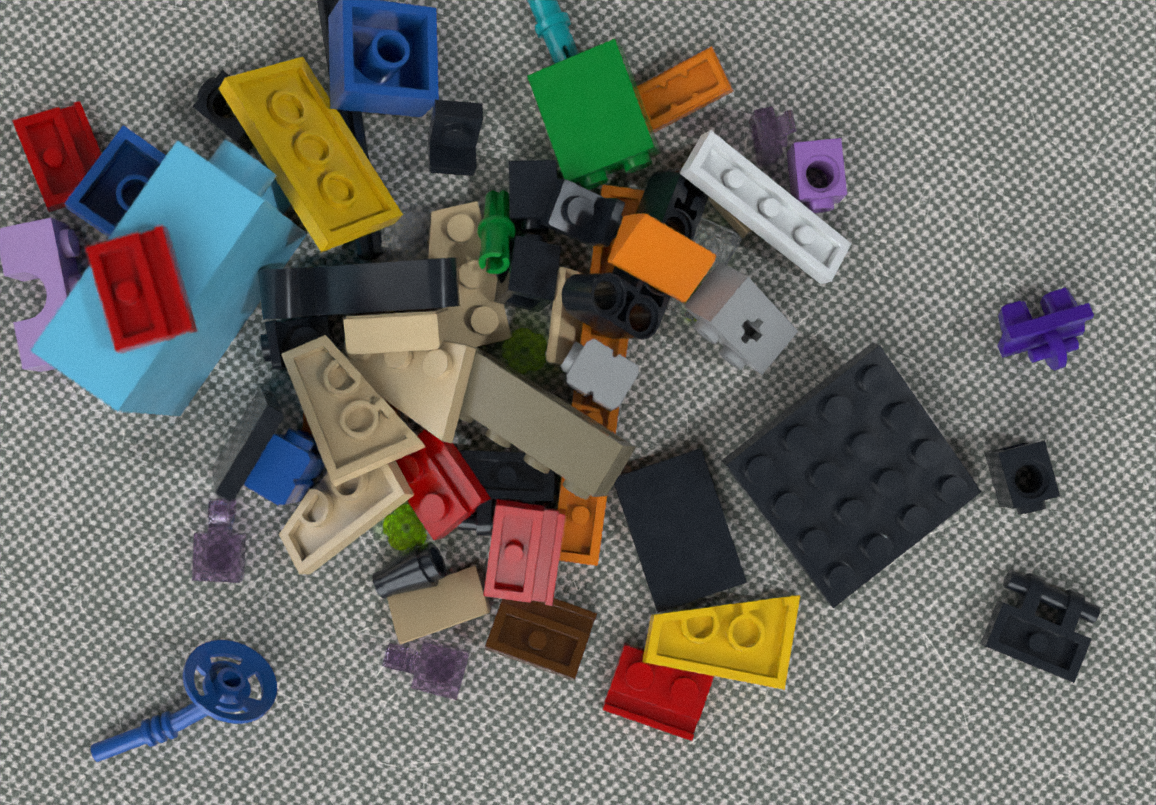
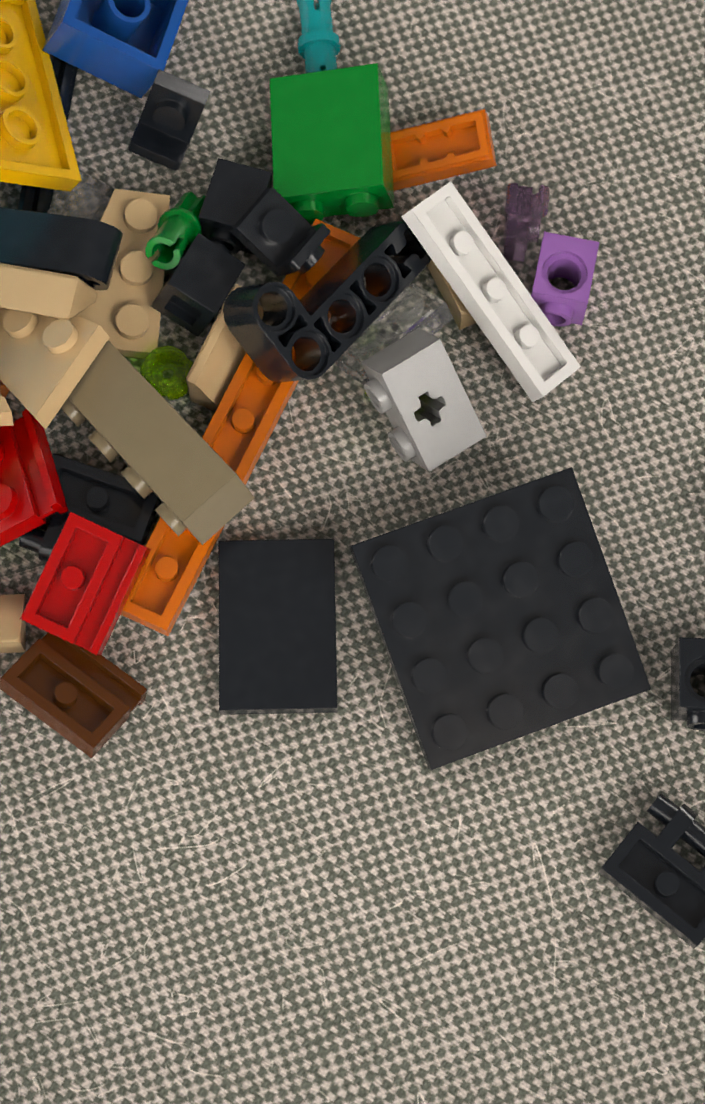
camera: 10 degrees right, 15 degrees down
light grey brick [561,338,640,412] -> none
red plate [602,642,714,741] -> none
orange slope [608,213,717,302] -> none
yellow wing [642,595,800,690] -> none

